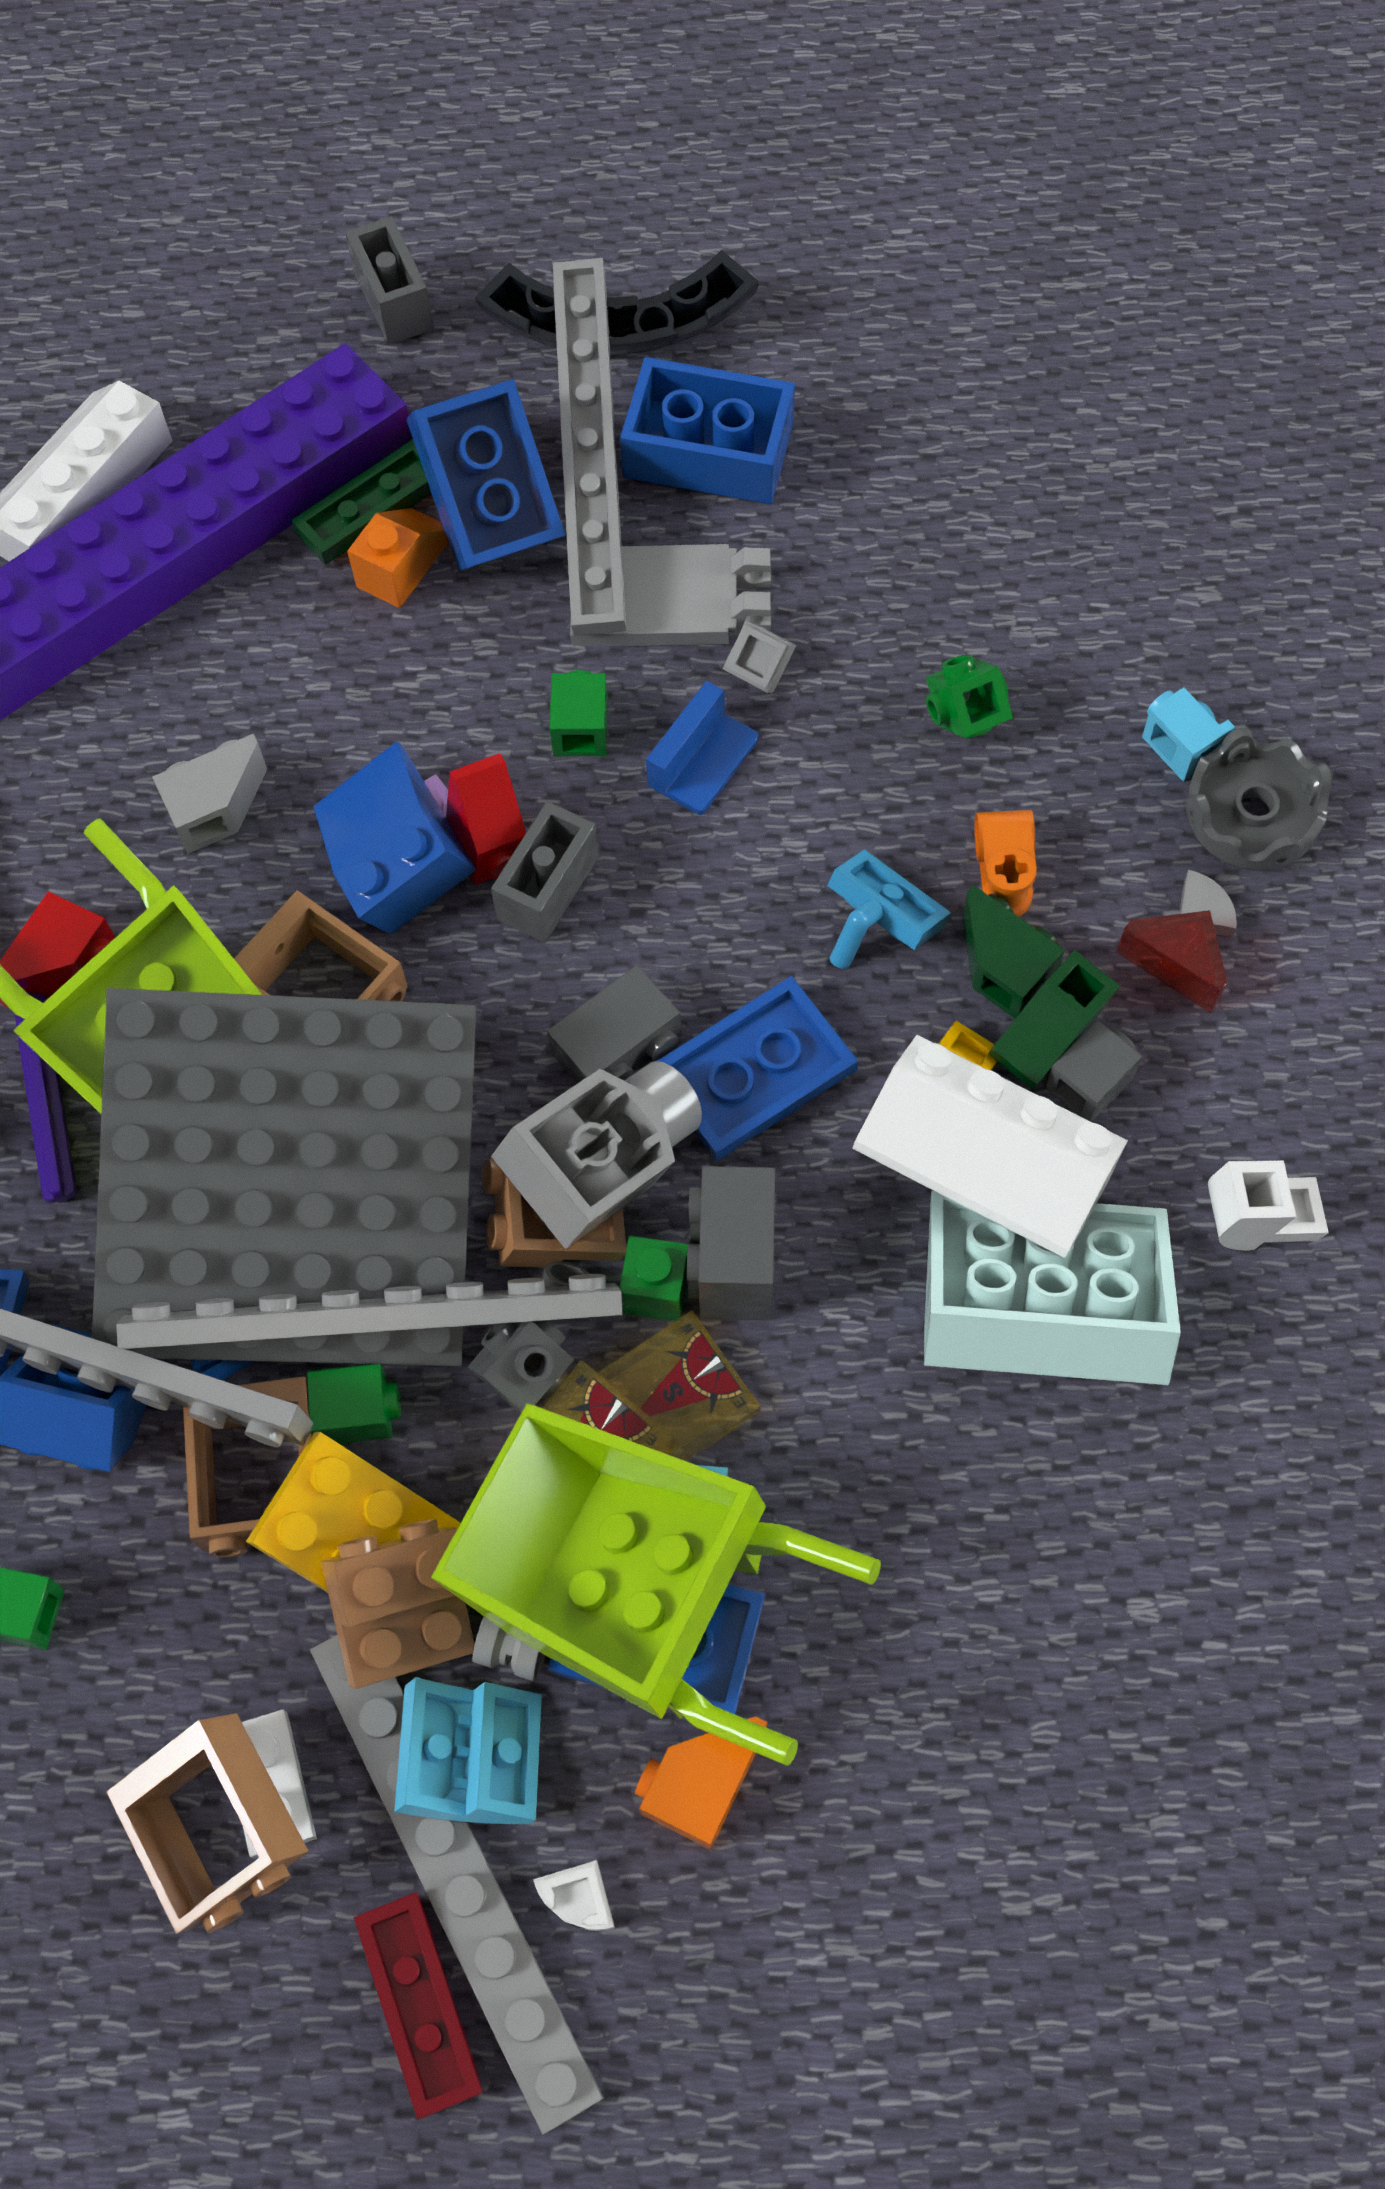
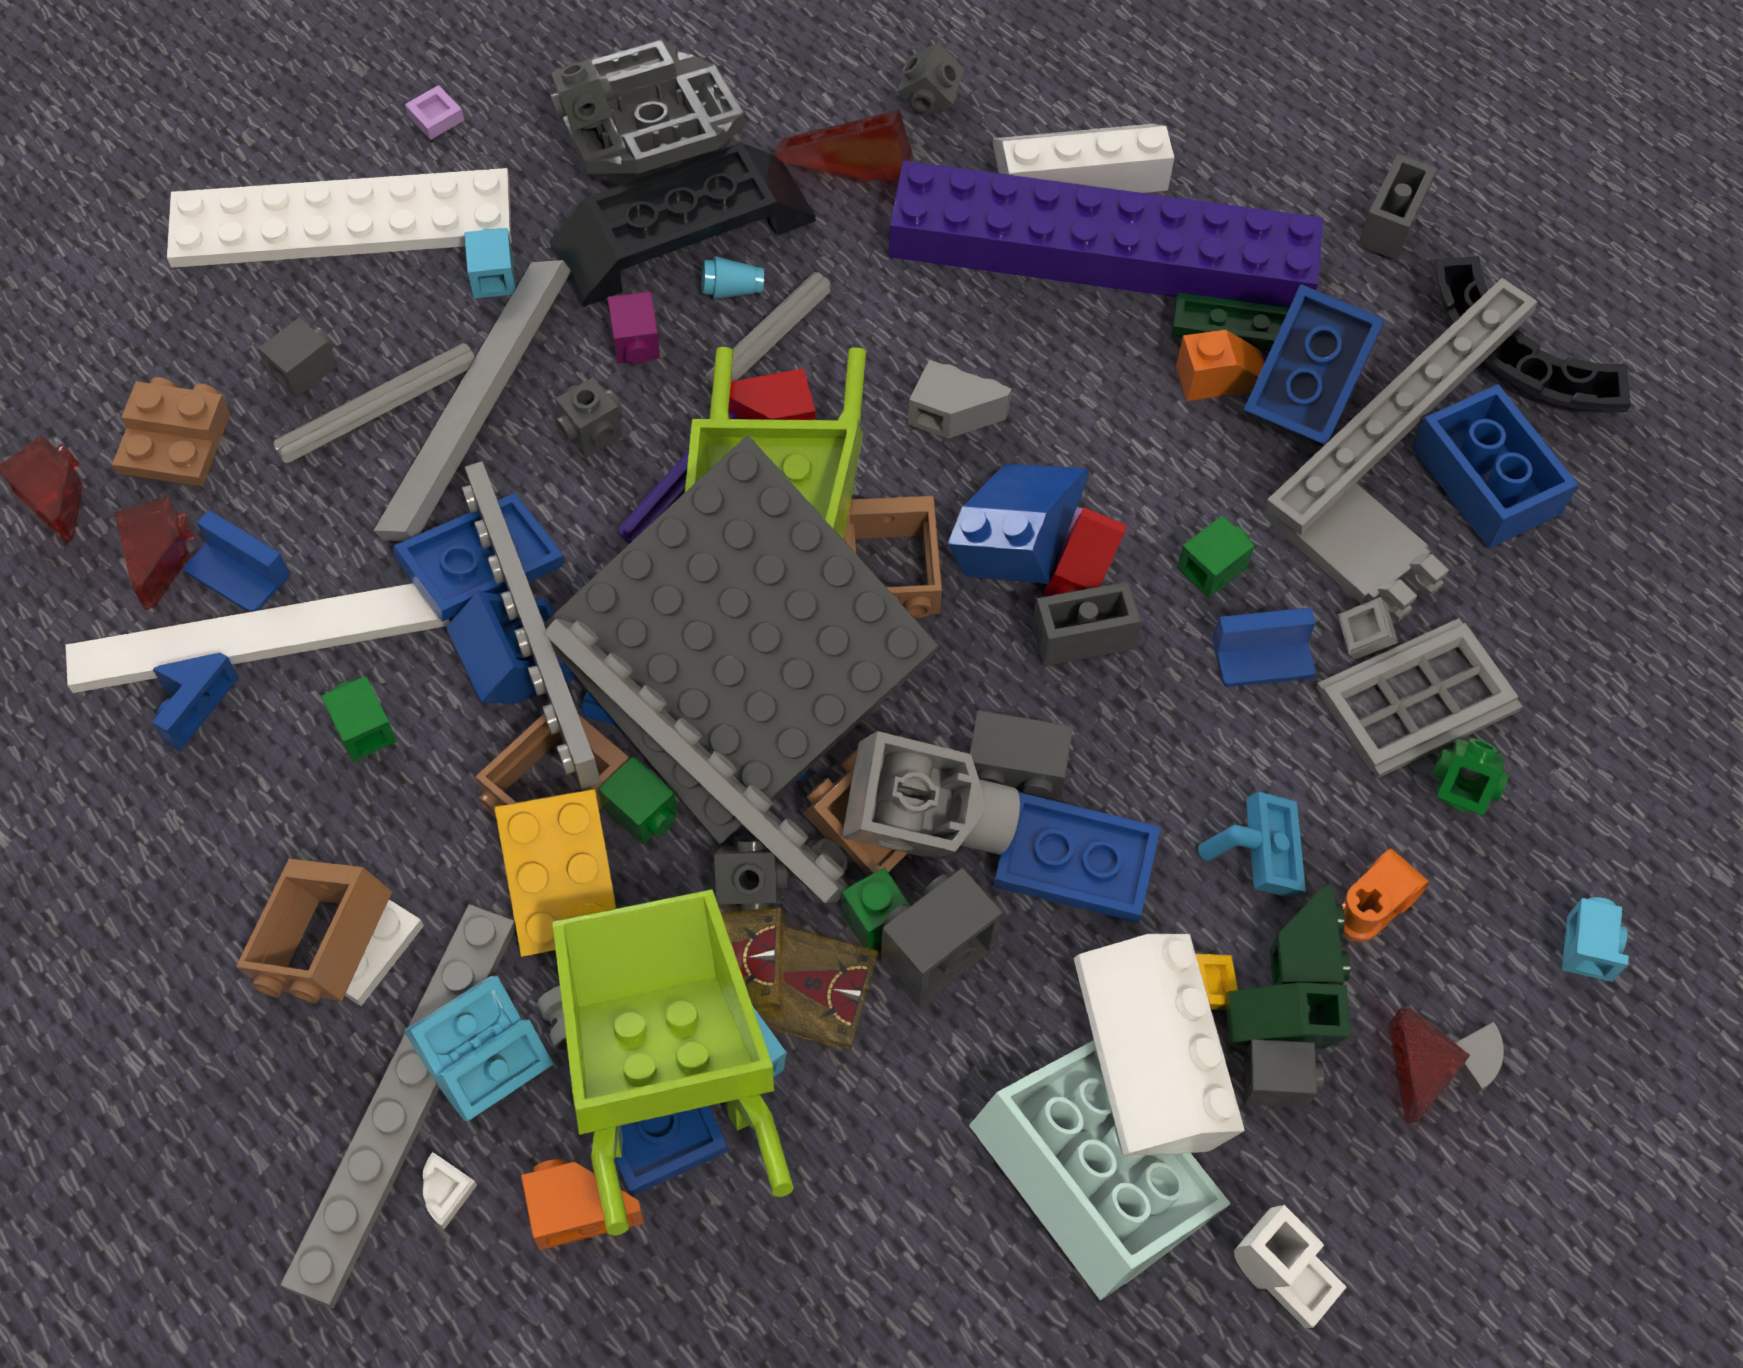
camera: 45 degrees right, 5 degrees down
medium nougat plate [321,1519,475,1689] -> none
dark red plate [354,1892,485,2120] -> none
dark grey plate [1186,728,1332,870] -> none
none -> light grey piece [1316,618,1523,779]

